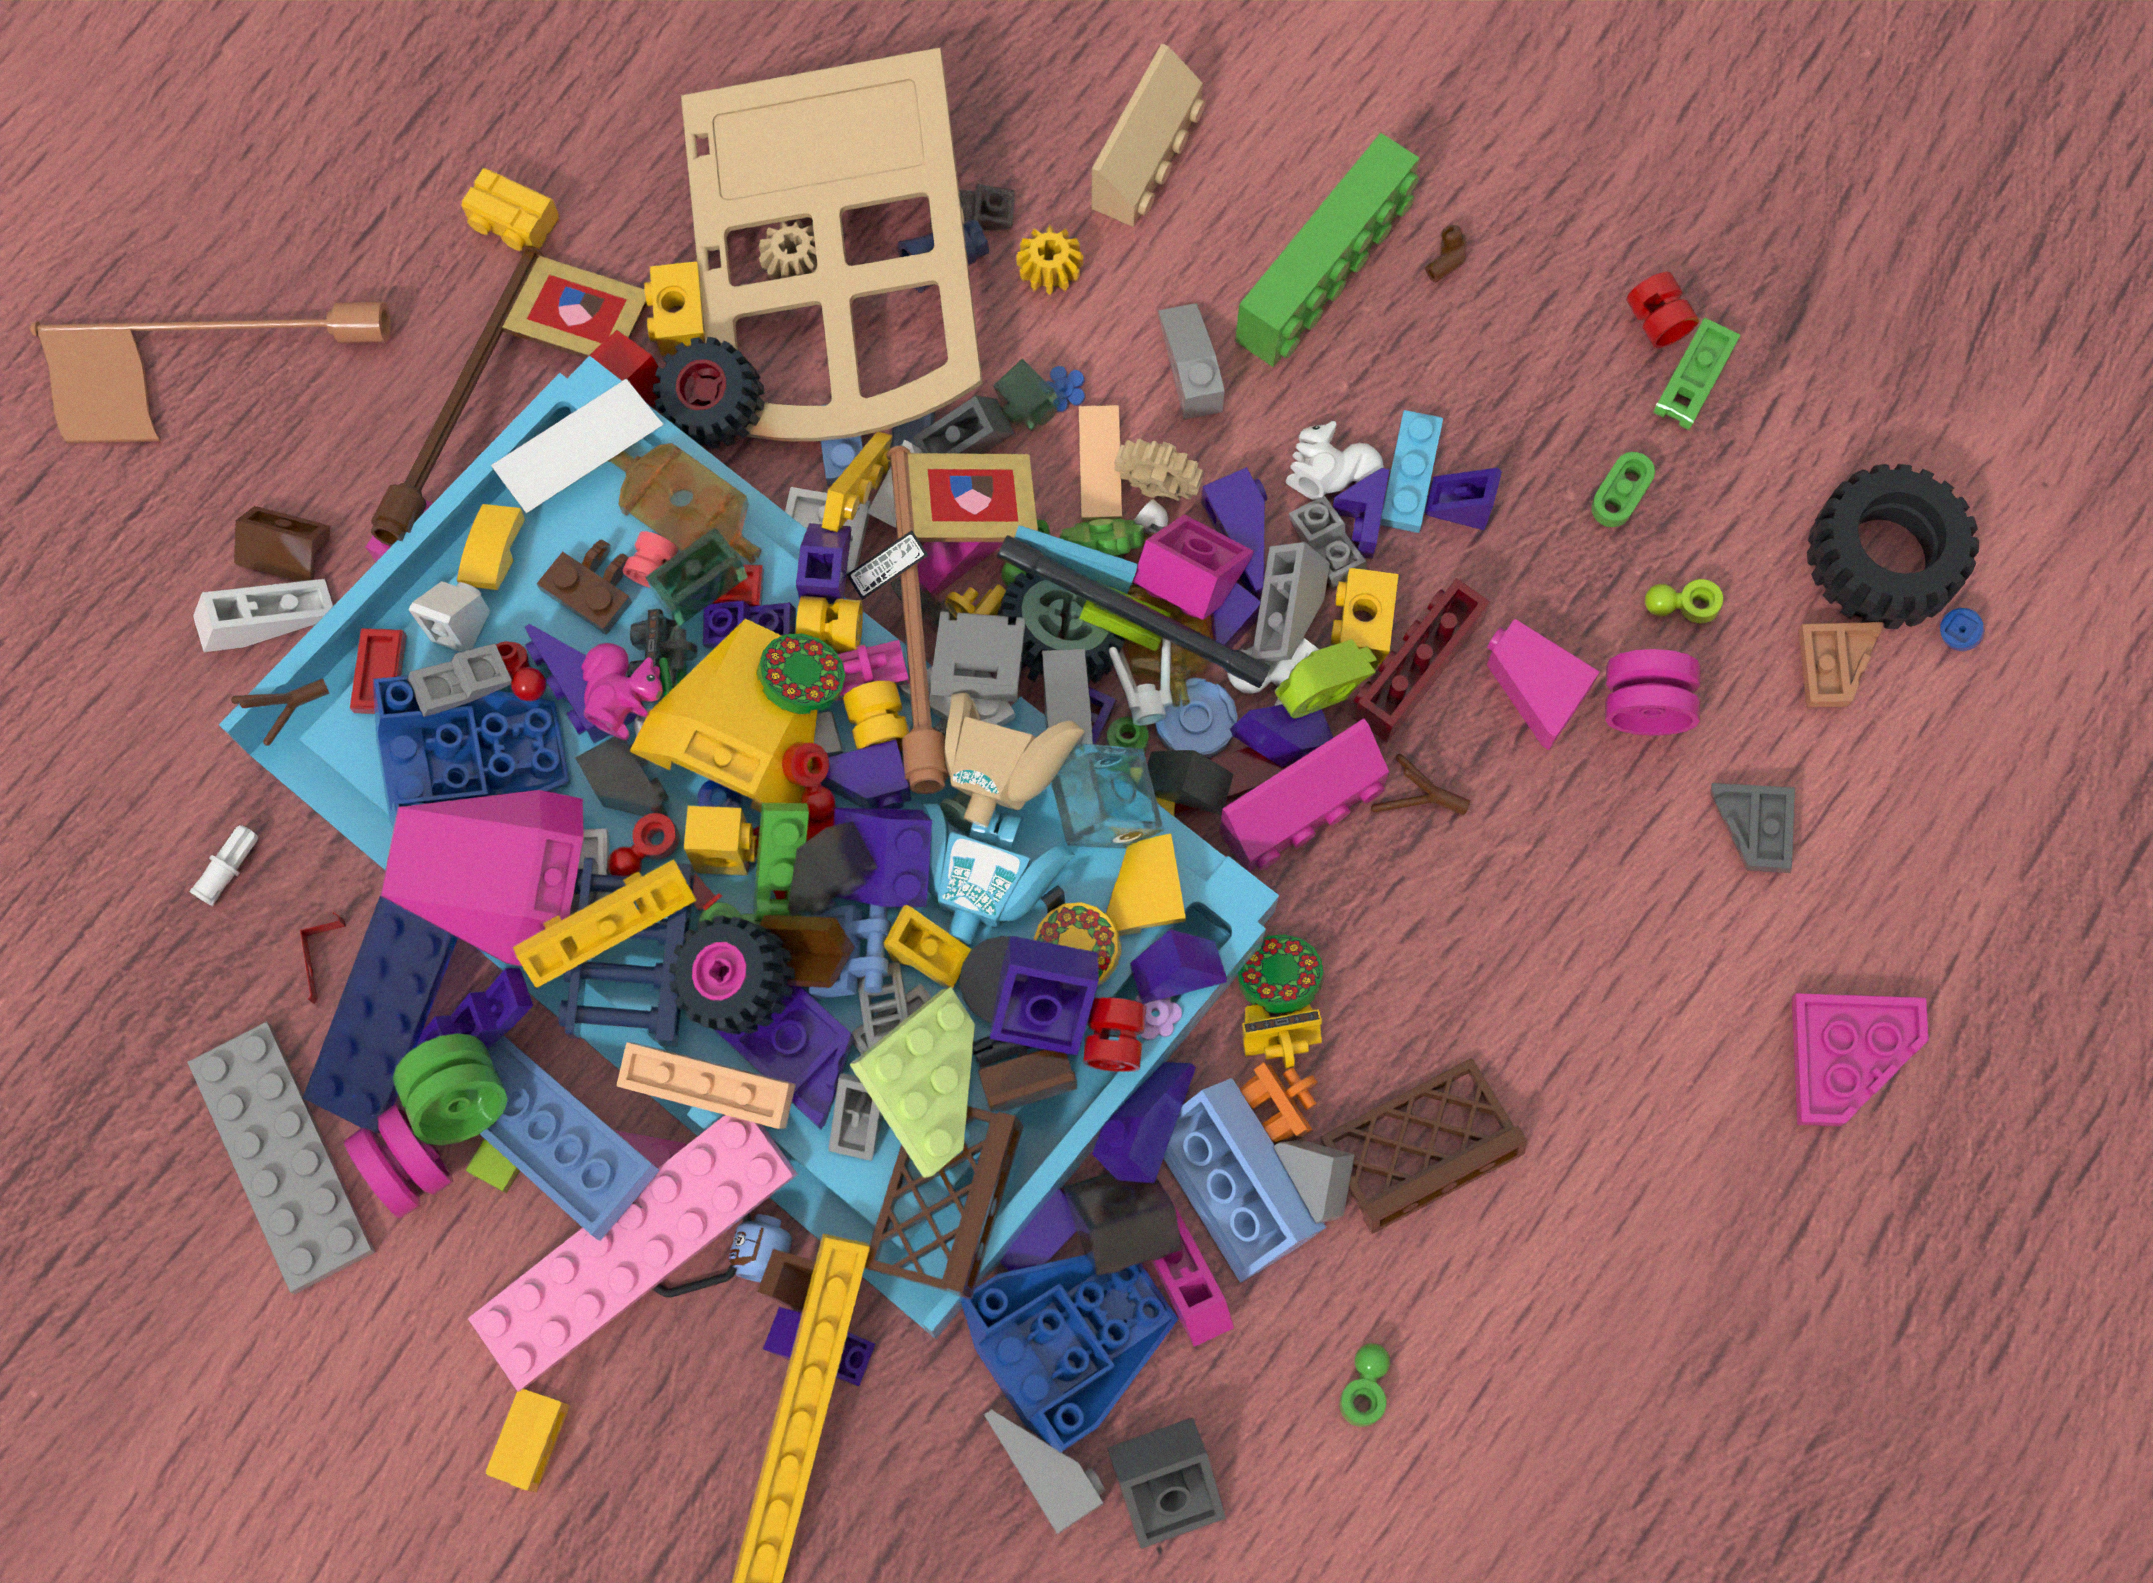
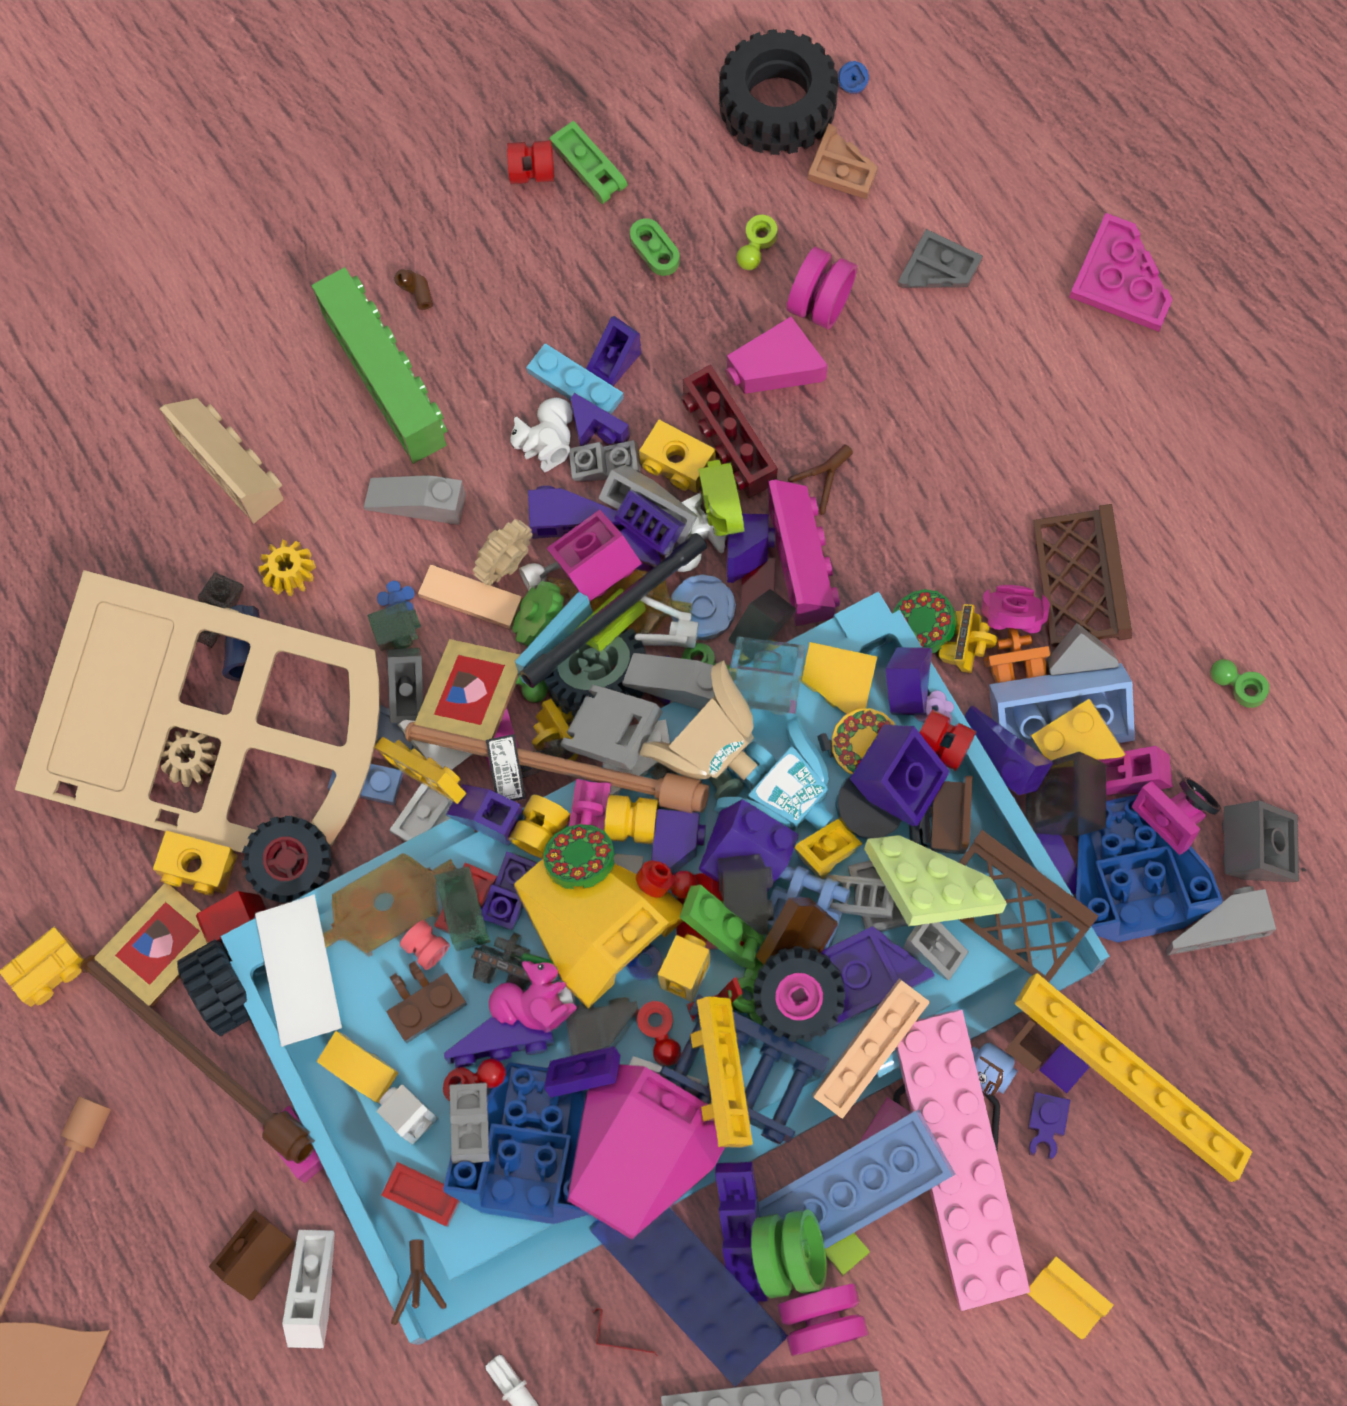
camera: 65 degrees left, 0 degrees up
none -> black wheel [177,939,251,1036]
none -> dark purple plate [544,1046,621,1098]
none -> dark purple slope [614,490,686,555]
none -> dark pink plate [981,585,1050,633]
none -> dark purple plate [1028,1092,1071,1160]
none -> yellow wing [1031,699,1126,764]
none -> dark pink piece [1132,777,1221,855]

